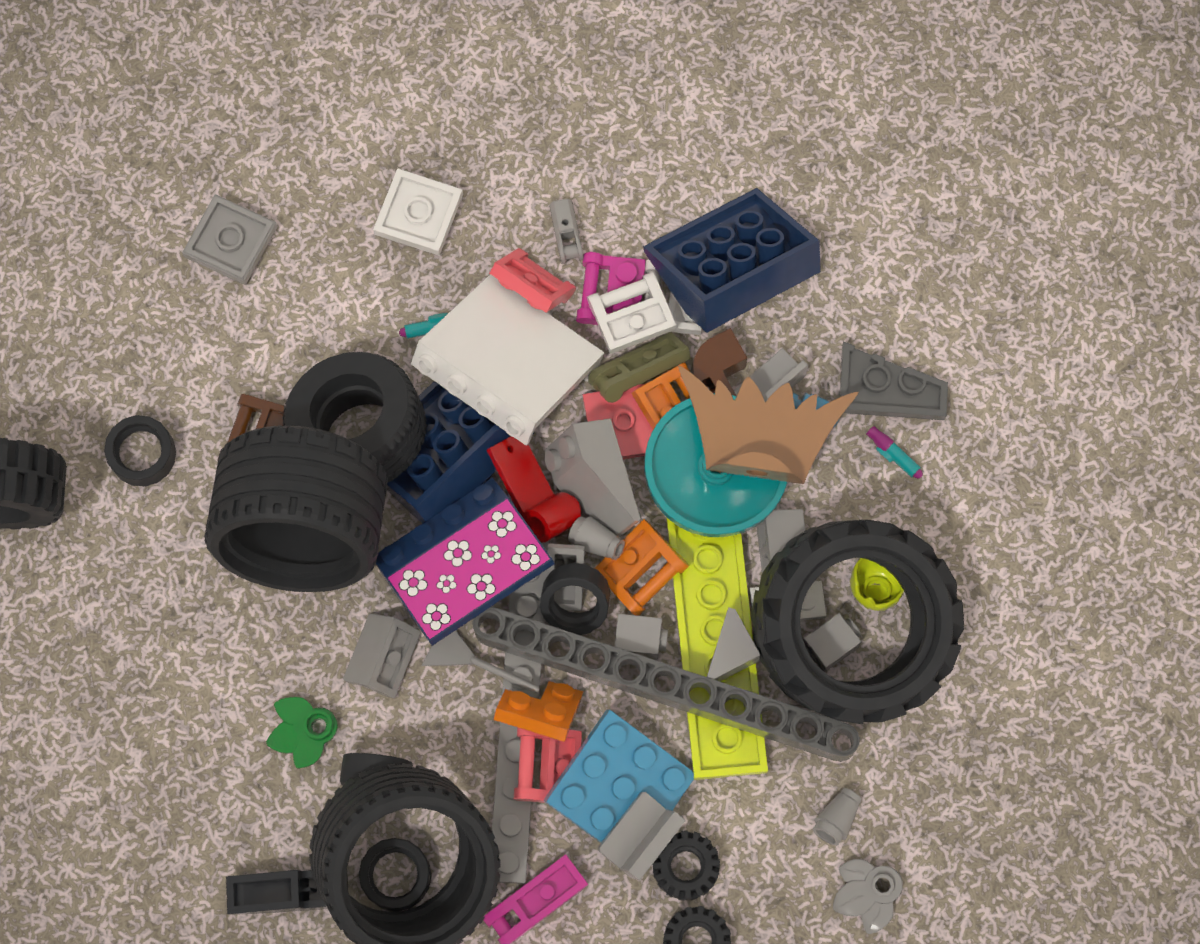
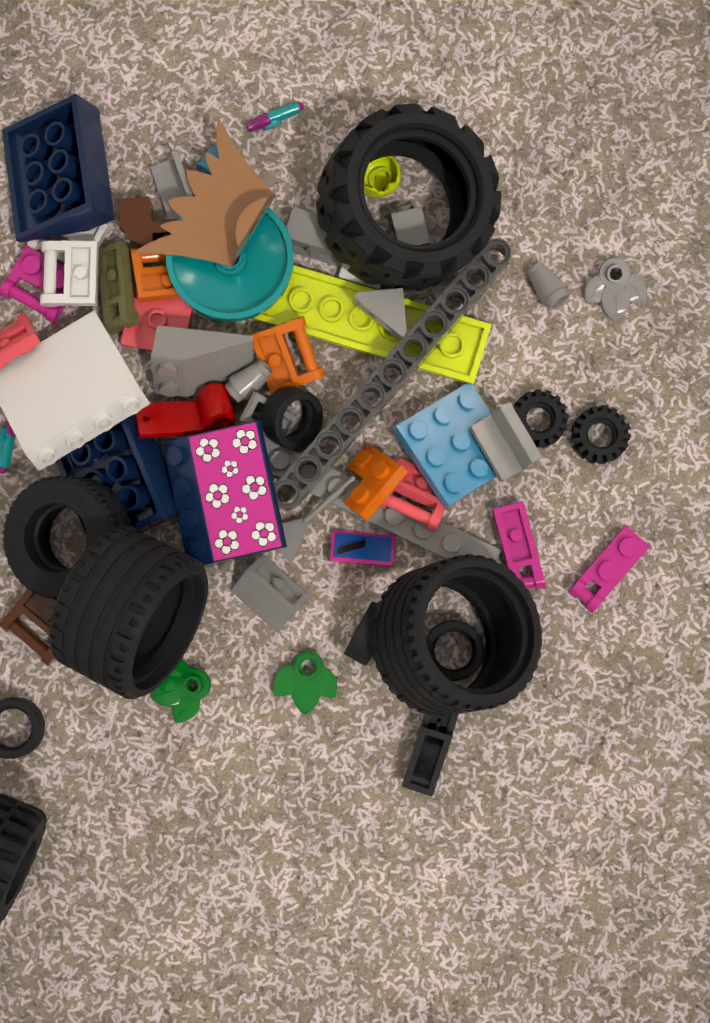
camera: 70 degrees left, 10 degrees up
light grey brick [615,614,668,661] -> none
dark grey wing [839,341,948,420] -> none
none -> green plate [150,659,211,723]
none -> slope [330,530,396,567]

